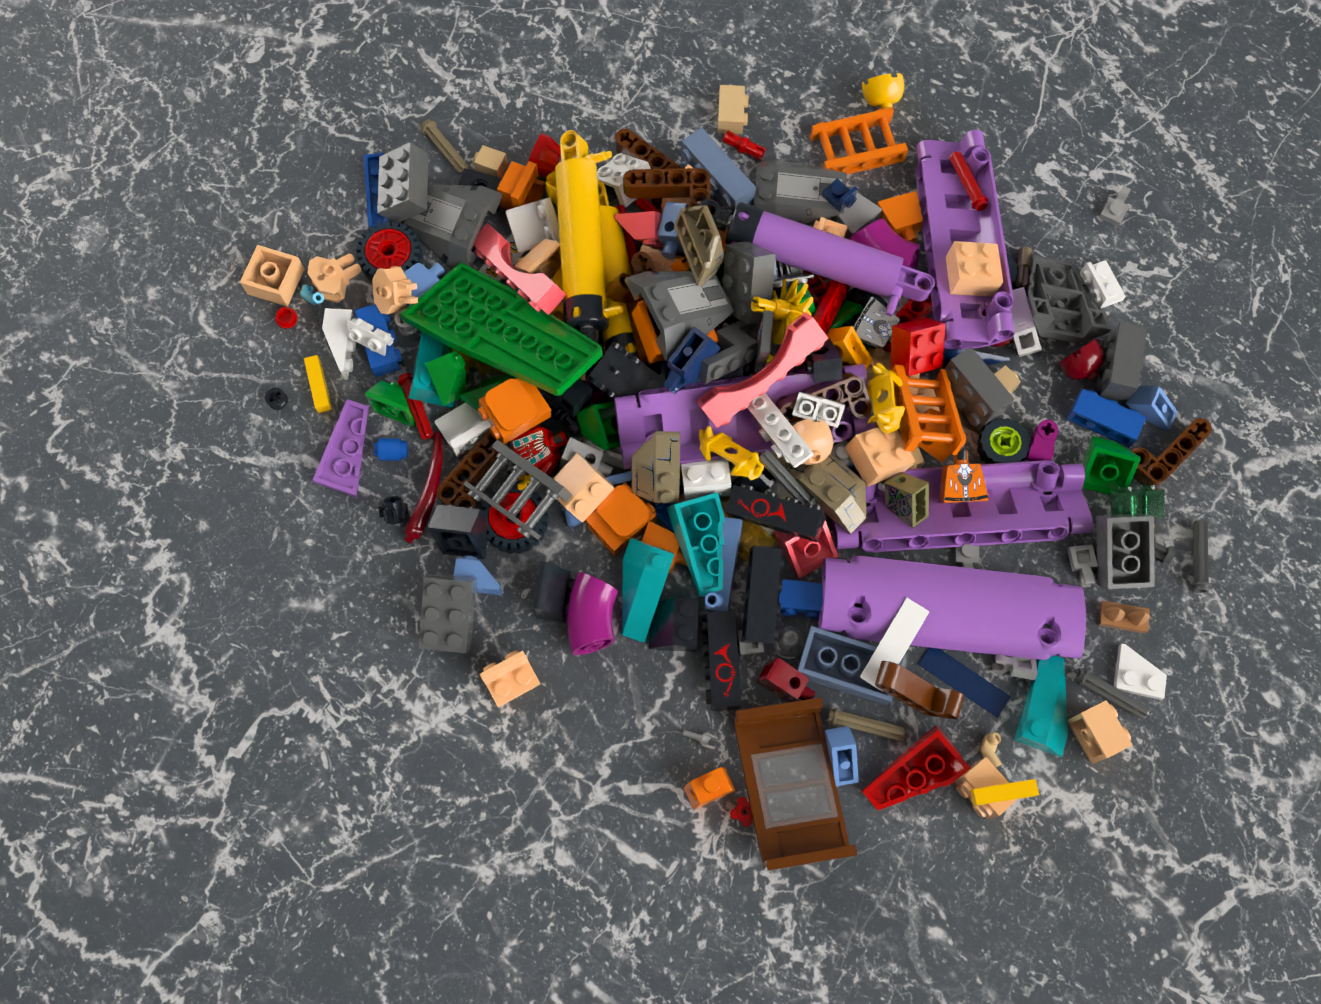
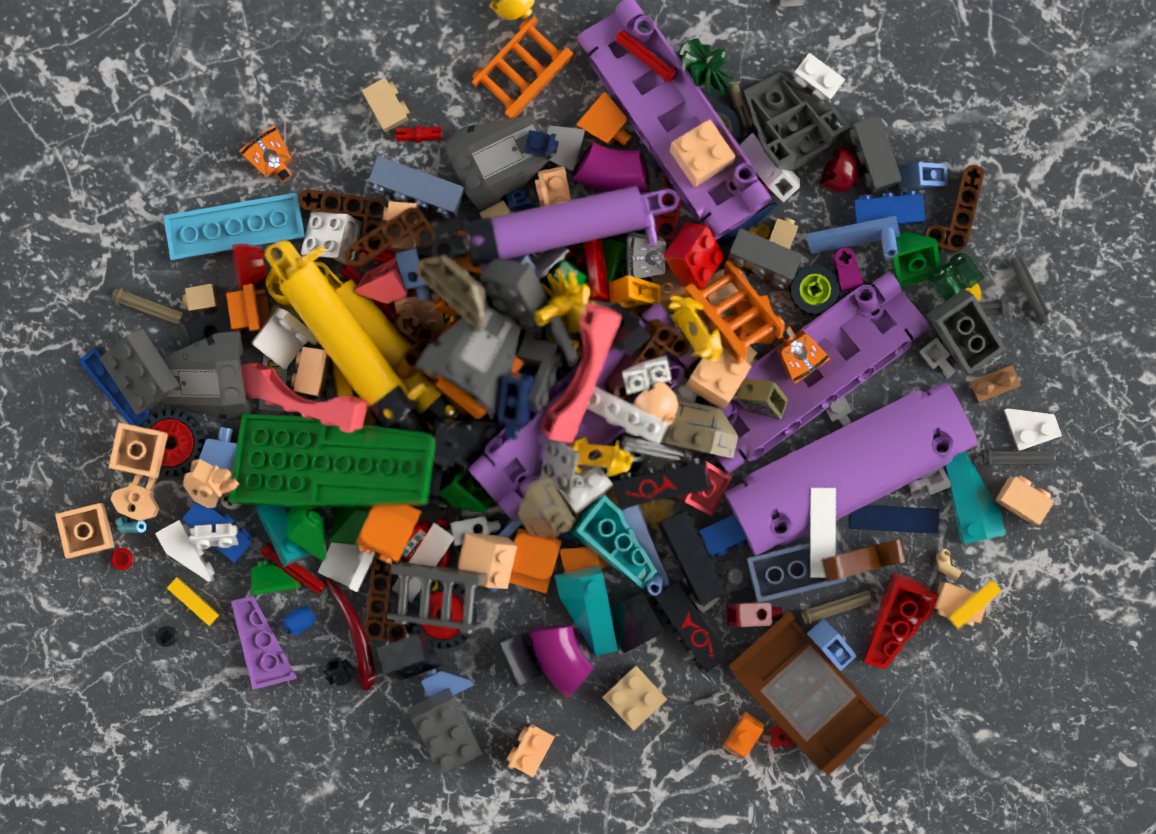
camera: 30 degrees left, 15 degrees up
none -> light nougat brick [109,423,168,478]
none -> medium azure plate [163,193,305,261]
none -> orange torso [239,125,292,183]
none -> white sticker [392,523,455,603]
none -> light grey hinge [540,438,583,495]
none -> tan brick [602,665,667,731]
none -> dark green piece [678,38,734,97]
none -> medium blue piece [806,216,900,258]

